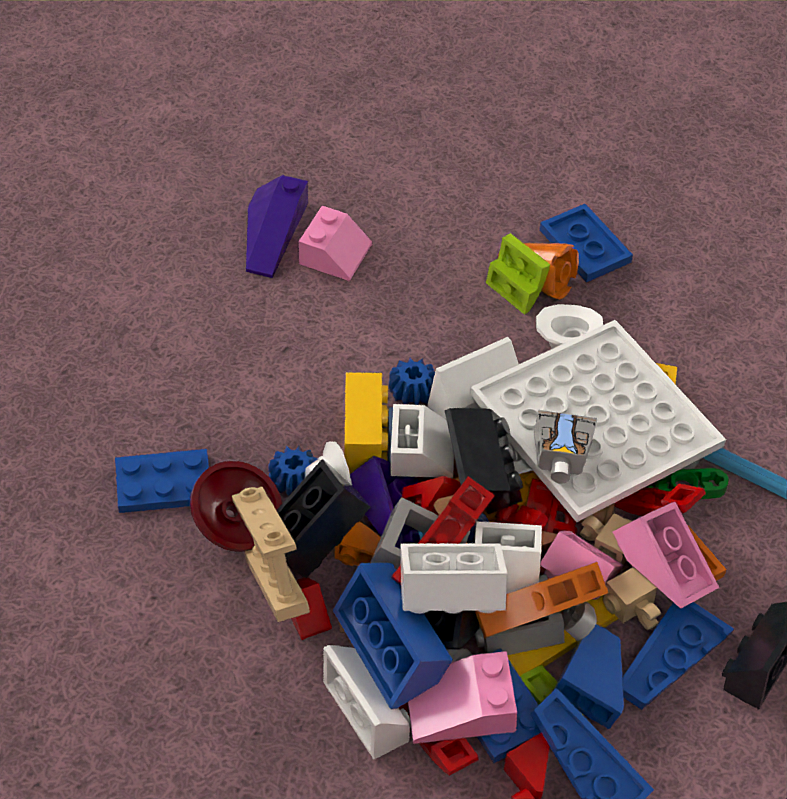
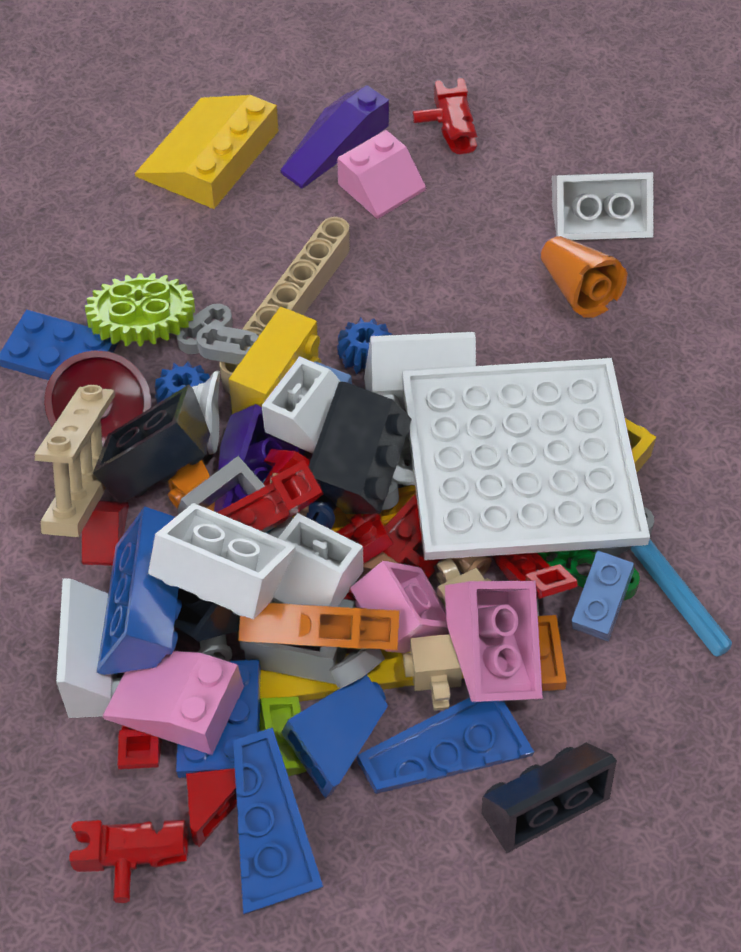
camera: 30 degrees right, 5 degrees up
lime slope [486,233,550,315] -> none
torso [534,410,597,483] -> none
white hat [536,304,603,349] -> none
blue plate [540,204,633,282] -> none
none -> lime gear [85,273,195,346]
none -> yellow slope [135,95,278,209]
none -> light grey beam [177,303,233,354]
none -> light grey beam [196,325,259,365]
none -> tan beam [220,217,350,394]
none -> red piece [412,78,477,154]
none -> white slope [552,172,653,240]
none -> medium blue brick [571,550,634,642]

